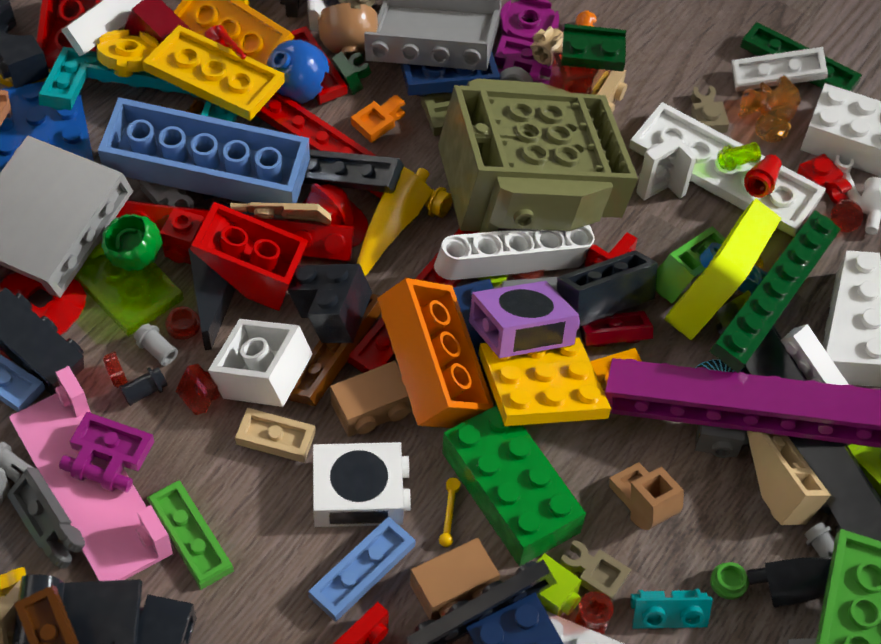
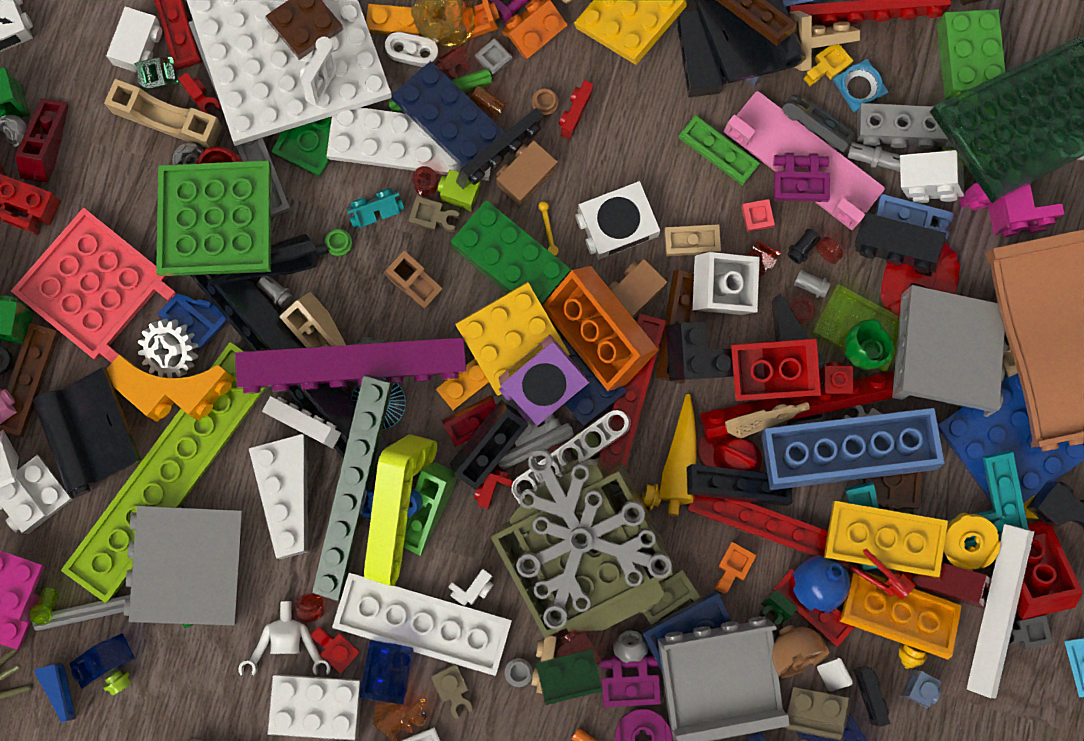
camera: 160 degrees right, 25 degrees up
medium blue plate [308,516,416,622] -> none
tan gear [530,26,563,66] -> none
clear neon green pin [717,142,761,171] -> none
red cone [744,154,782,198] -> none
none -> clear blue bracket [359,640,413,705]
none -> light grey plate [505,658,533,687]
none -> light grey plant [517,449,672,629]
none -> coral plate [741,199,775,233]

